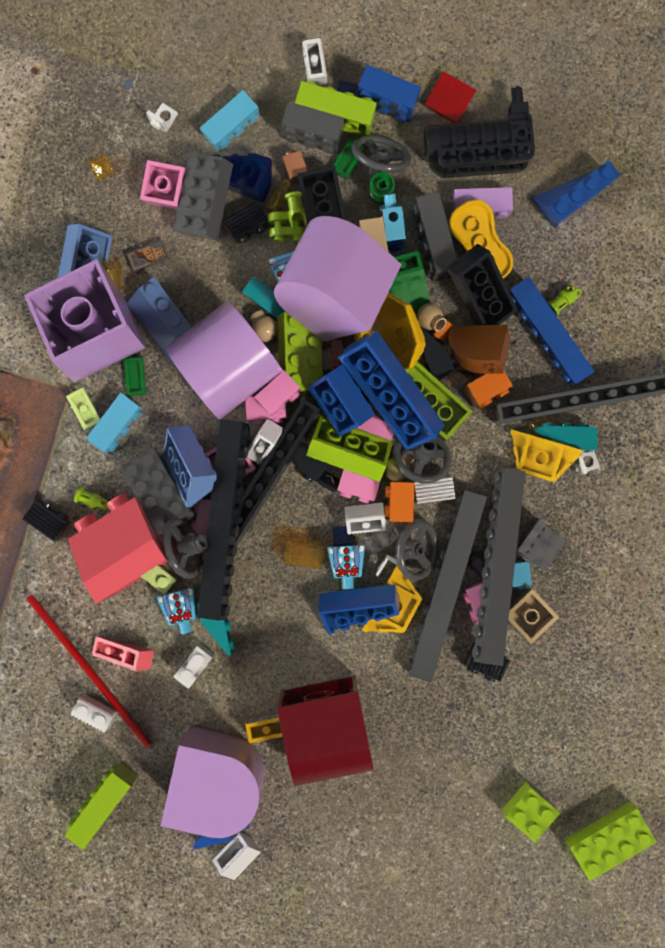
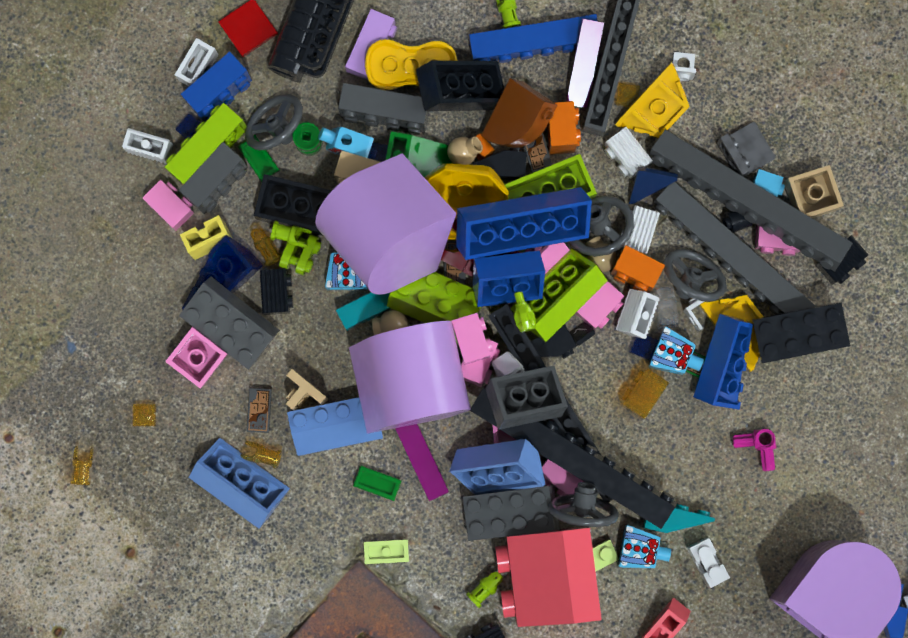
camera: 60 degrees left, 5 degrees down
lavender brick [24,259,146,382] -> none
medium azure brick [86,393,142,453] -> none
white bracket [146,103,178,133] -> none
medium azure brick [200,90,260,151] -> none
yellow brick [245,713,283,744] -> none
dark red brick [277,675,374,786] -> none
nougat brick [282,150,307,184] -> none
teal slope [535,422,598,453] -> none
none -> clear yellow piece [70,446,93,486]
none -> bright pink brick [143,180,194,231]
none -> white brick [175,38,218,86]
none -> light yellow brick [180,215,234,260]
none -> tan bracket [286,369,329,411]
none -> magenta tile [395,424,449,501]
none -> dark grey brick [486,366,568,430]
none -> lime piece [514,292,536,332]
none -> tile [566,18,604,108]
none -> white brick [604,127,653,179]
none -> dark blue tile [629,166,678,204]
none -> dark pink axle [733,429,777,471]
none -> black brick [752,302,850,364]

